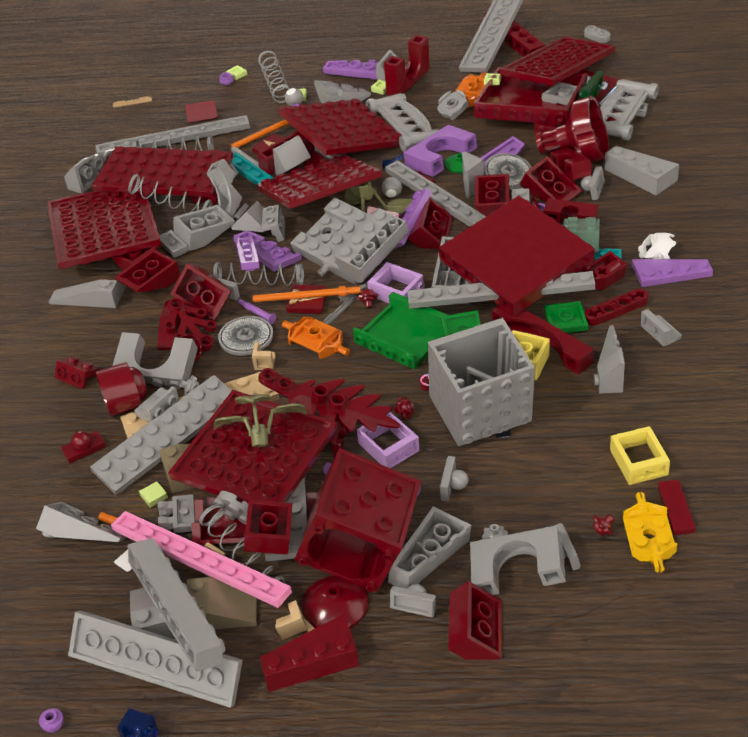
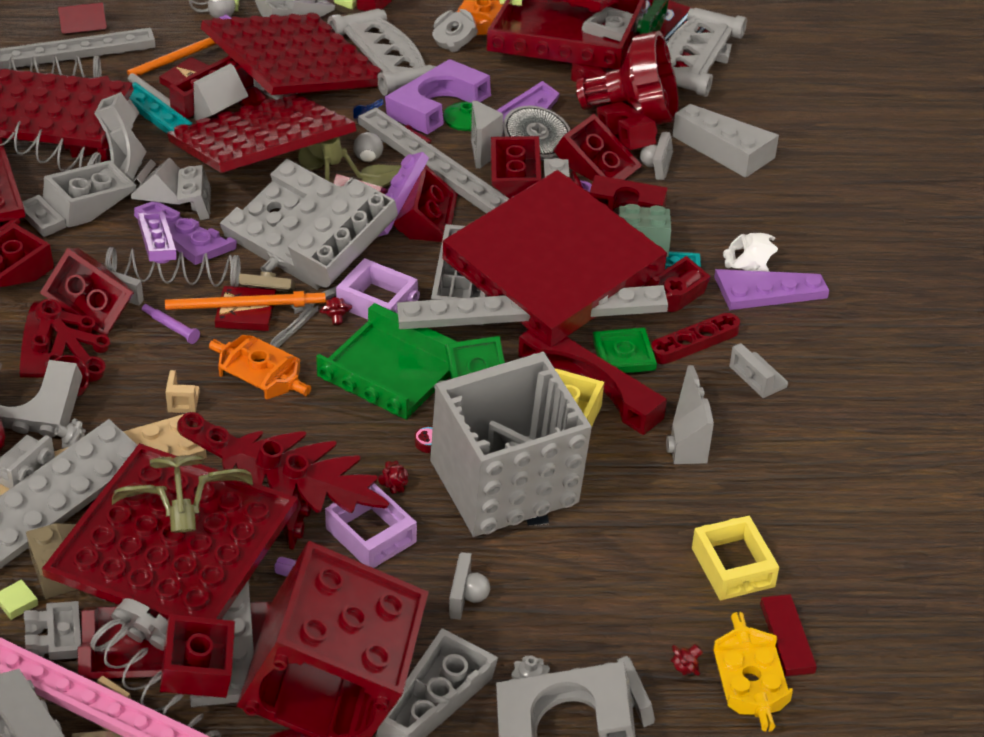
camera: 10 degrees left, 0 degrees up
piece [218,316,273,356] -> none
none -> dark tan plate [238,272,296,293]

